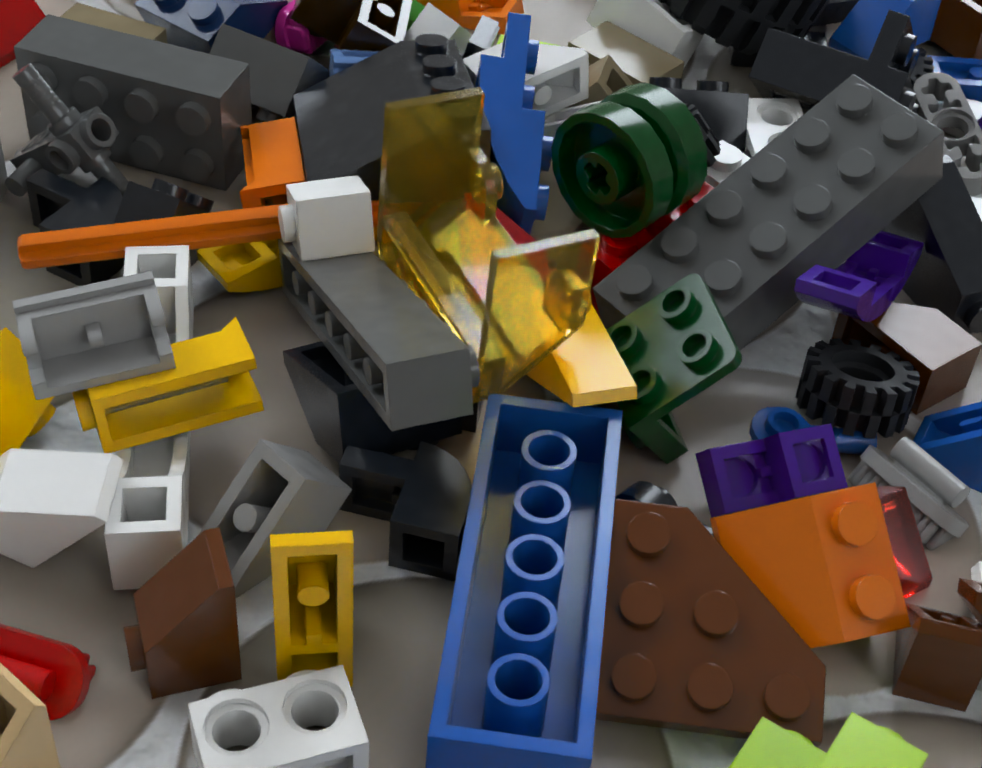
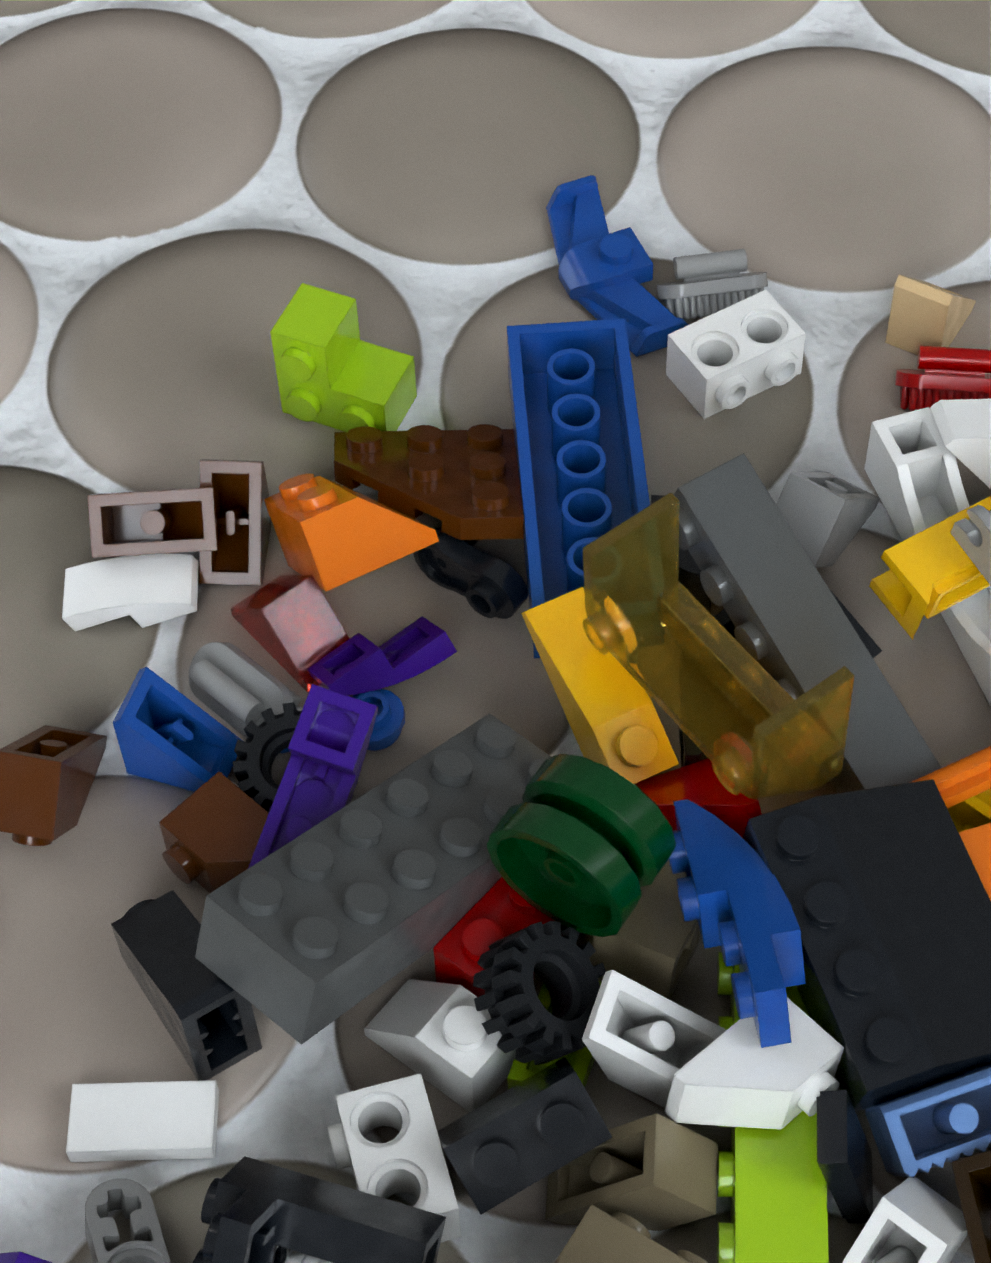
camera: 175 degrees right, 10 degrees up
reddish brown slope [123,527,242,699] -> none
yellow slope [270,530,354,687] -> none
white brick [278,175,376,262] -> none
dark green bracket [607,273,742,464] -> none

